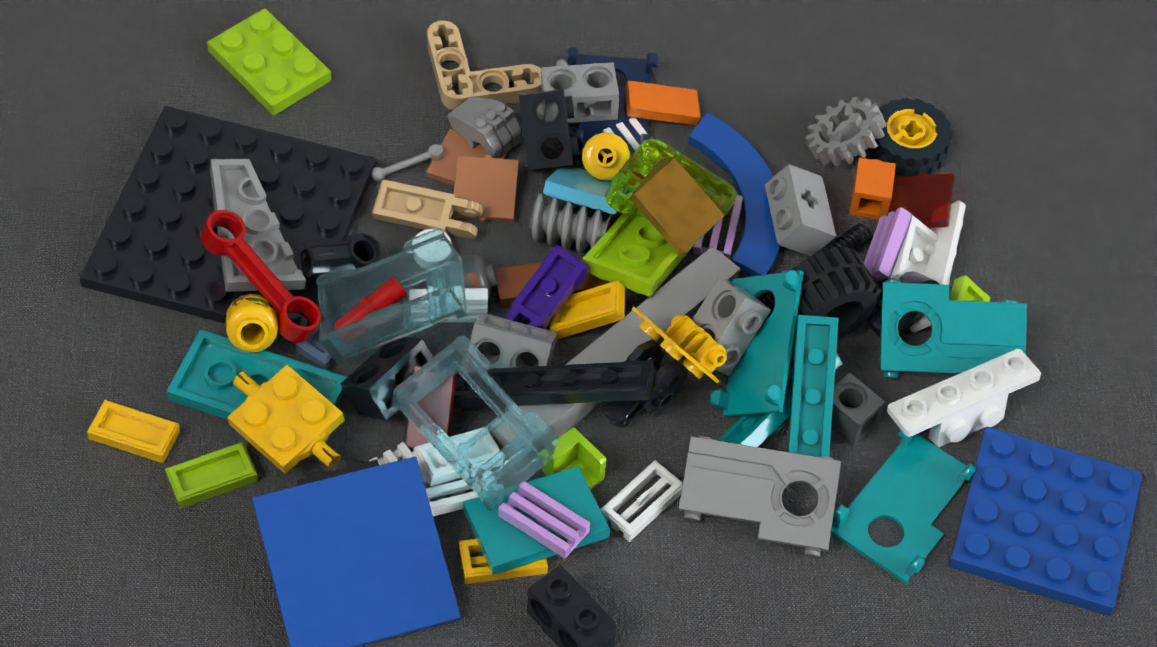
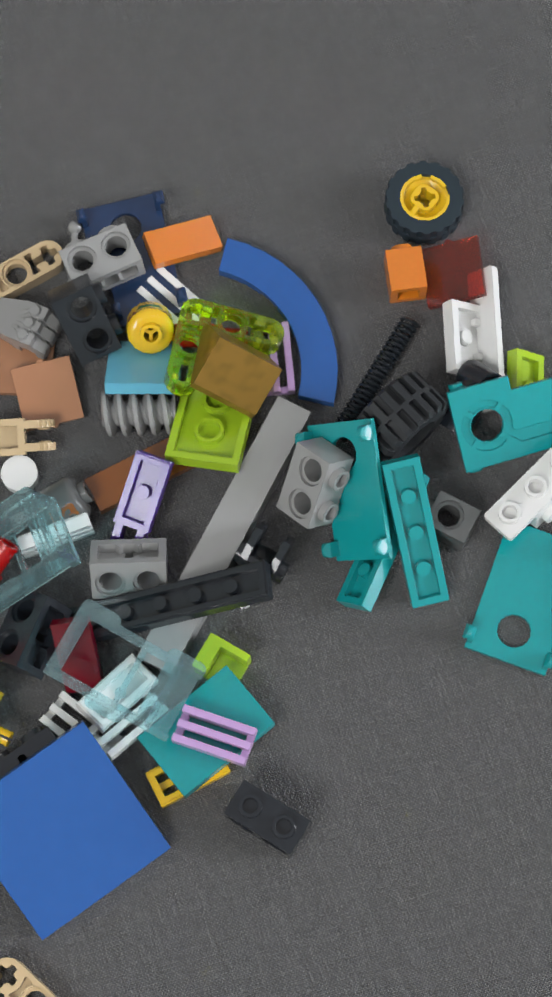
camera: 10 degrees left, 20 degrees up
yellow tile [549,280,625,339] -> none
white tile [600,460,683,542] -> none
yellow hinge [631,307,727,384] -> none
light grey piece [678,436,841,558] -> none
light grey brick [765,164,836,256] -> none
light grey gear [805,97,886,166] -> none
lavender tile [864,207,912,283] -> none

